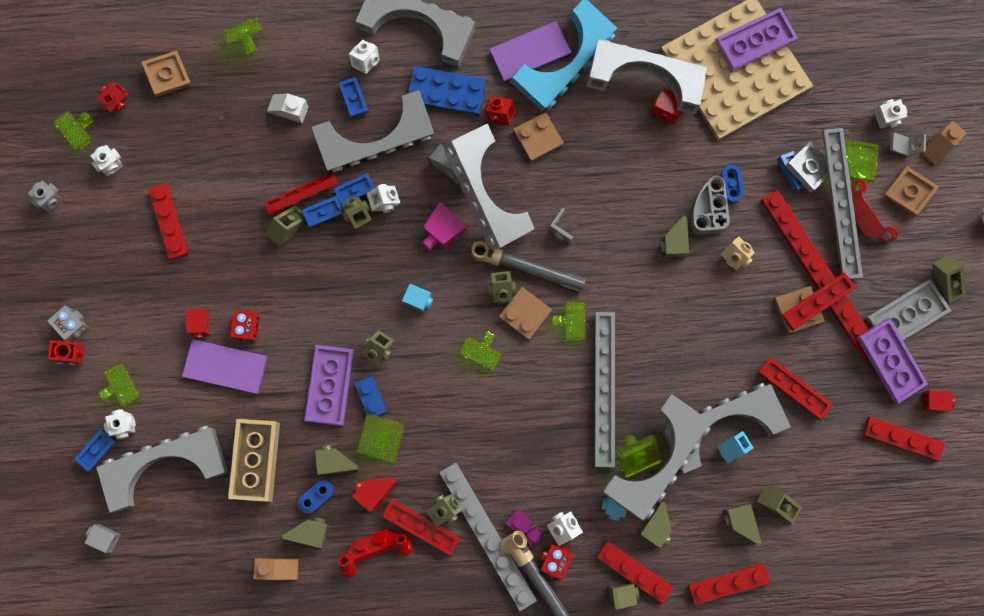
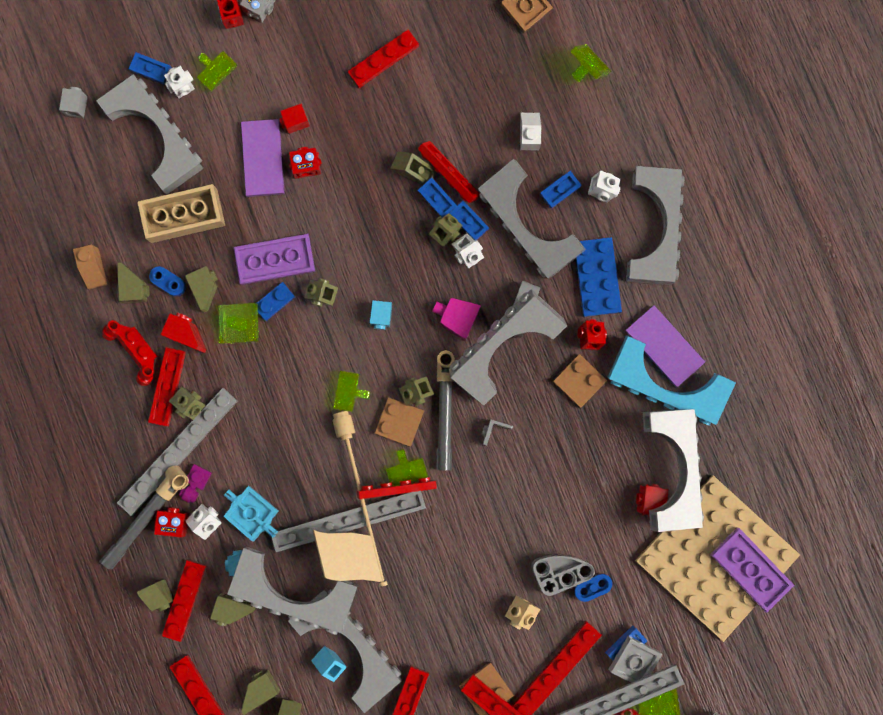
camera: 70 degrees right, 5 degrees up
clear neon green tile [617,435,661,478] -> none
olive slope [660,216,689,258] -> none
none -> medium azure plate [224,486,279,541]
none -> tan flag [313,411,388,587]
none -> red plate [356,477,437,499]

